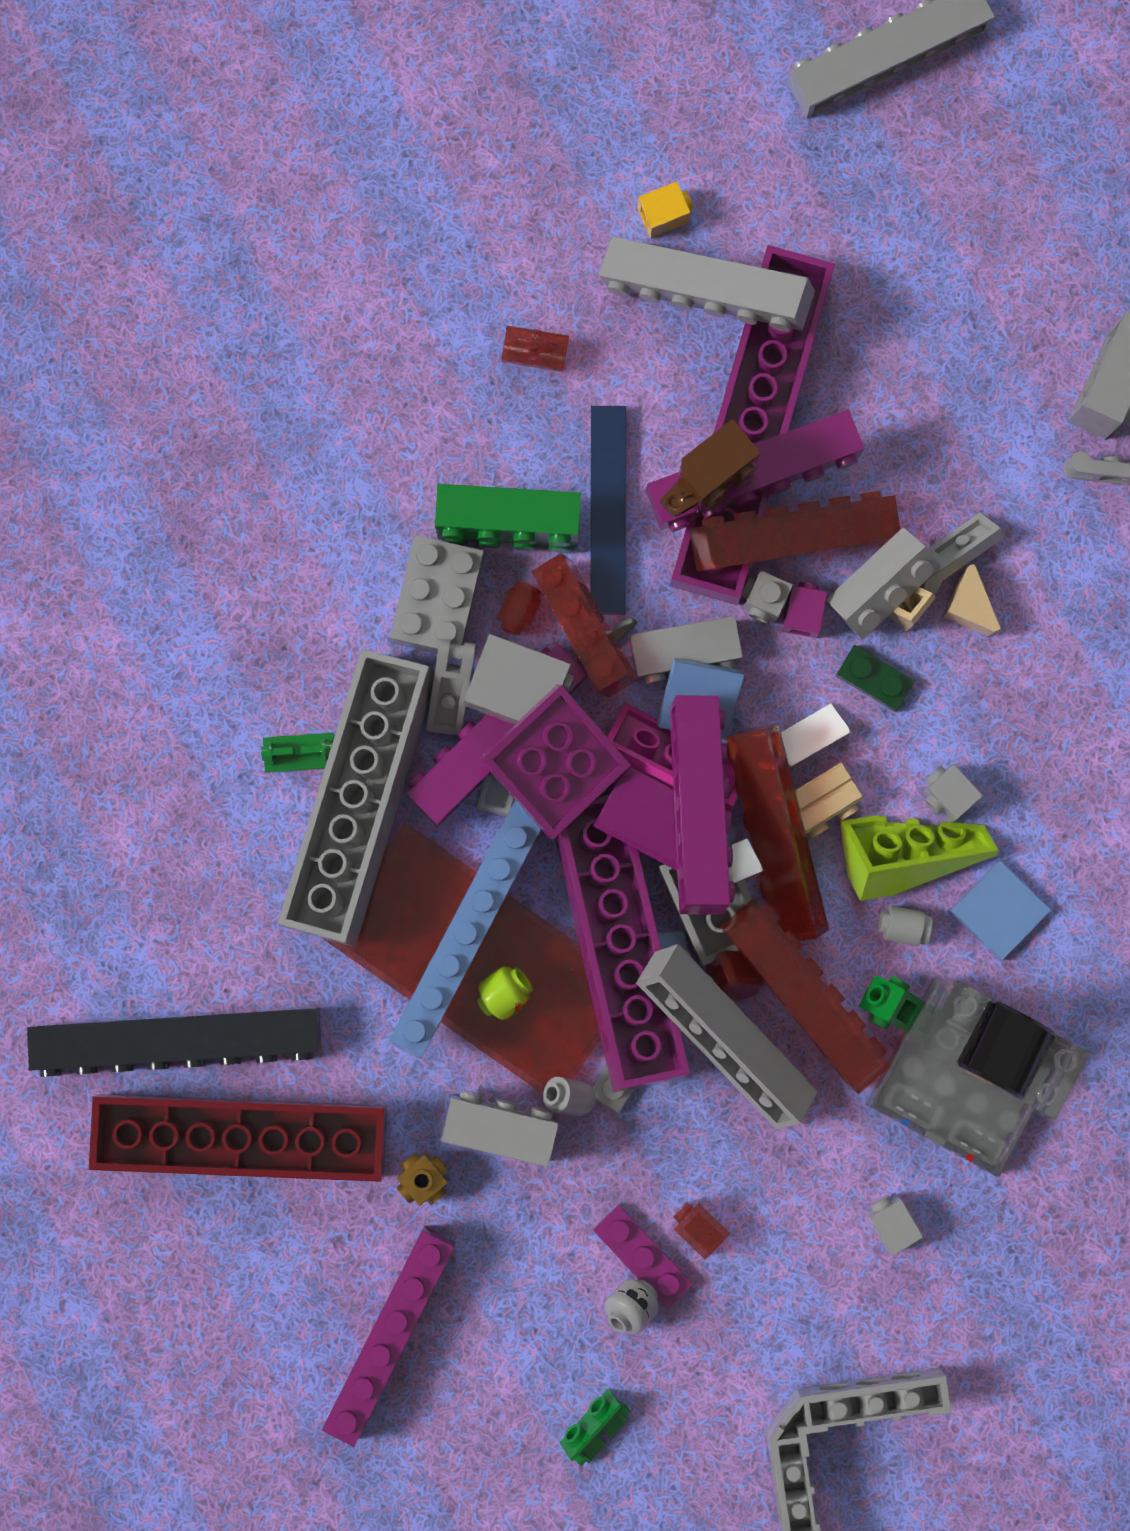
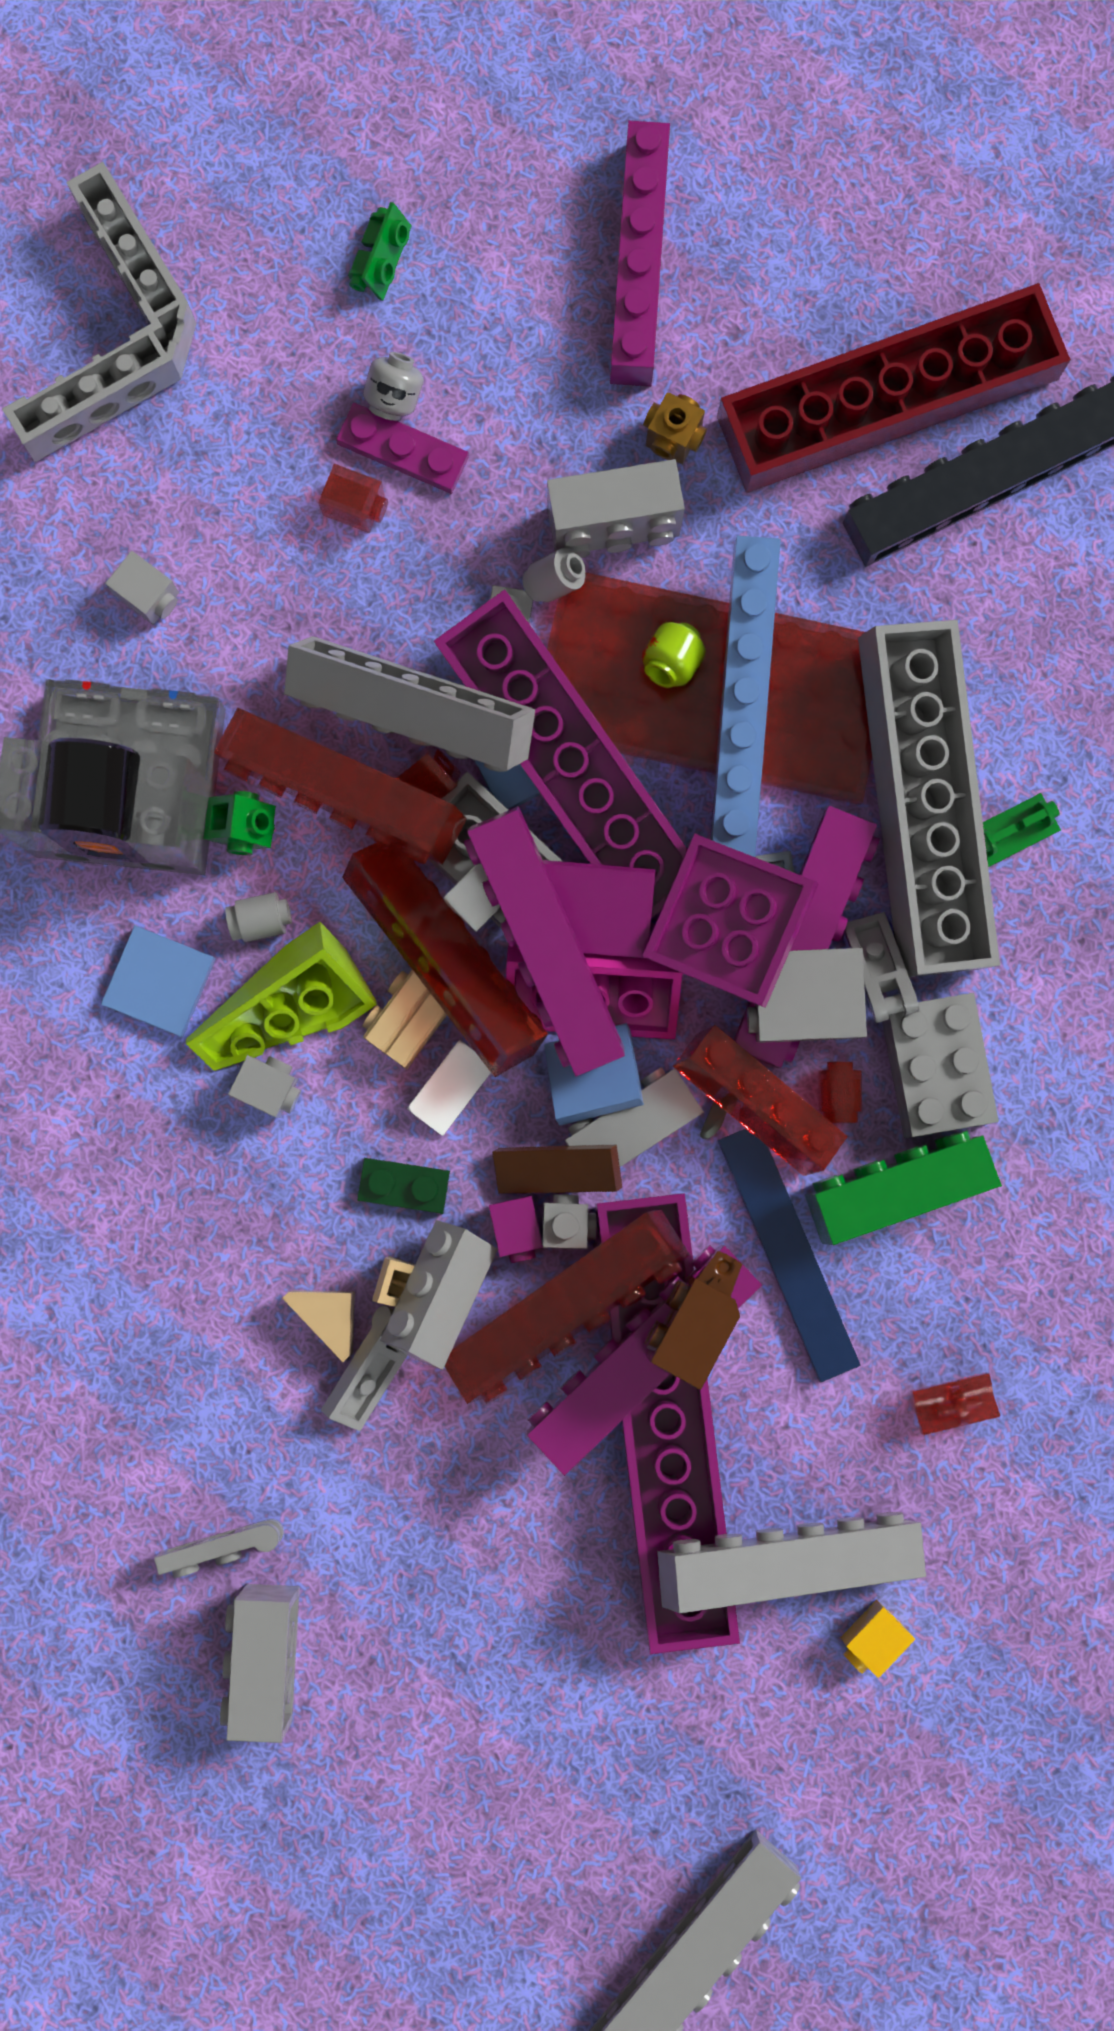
camera: 160 degrees right, 0 degrees up
none -> reddish brown tile [492,1144,622,1194]

